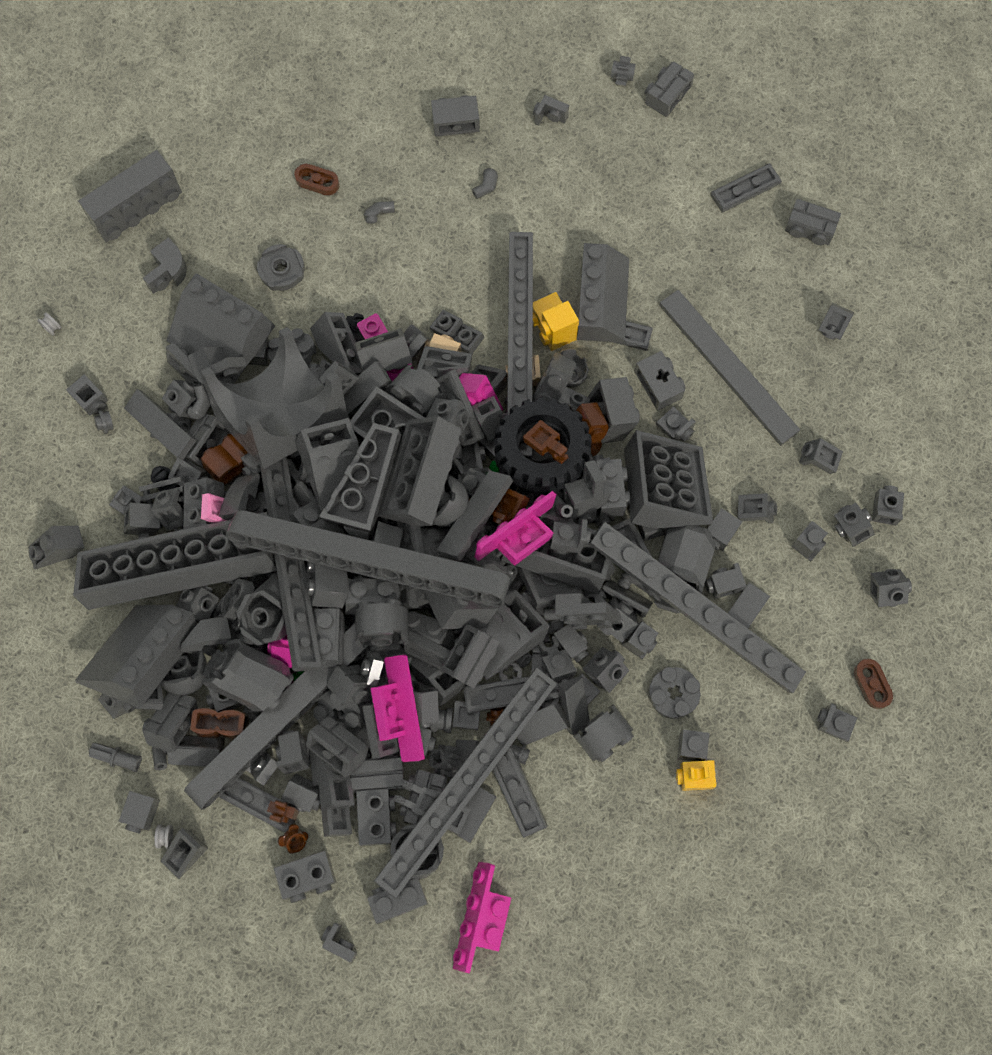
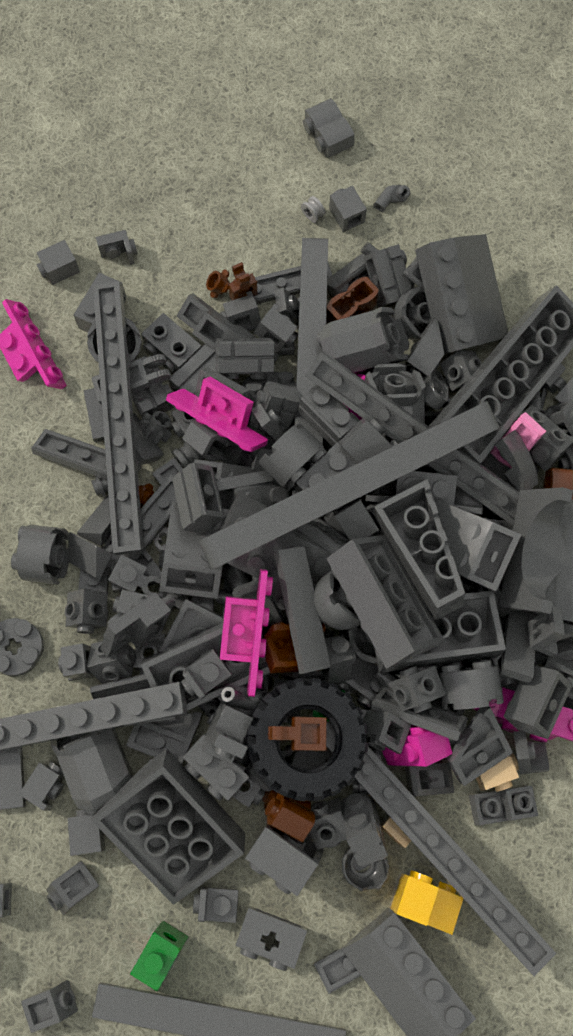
camera: 135 degrees right, 0 degrees up
dark grey axle [89,742,142,772] -> none
dark grey slope [161,828,208,879] -> none
dark grey brick [274,851,337,903] -> none
none -> dark grey brick [36,240,80,285]
none -> green torso [130,921,189,992]
none -> dark grey brick [303,98,355,158]
none -> dark grey arm [373,185,410,212]

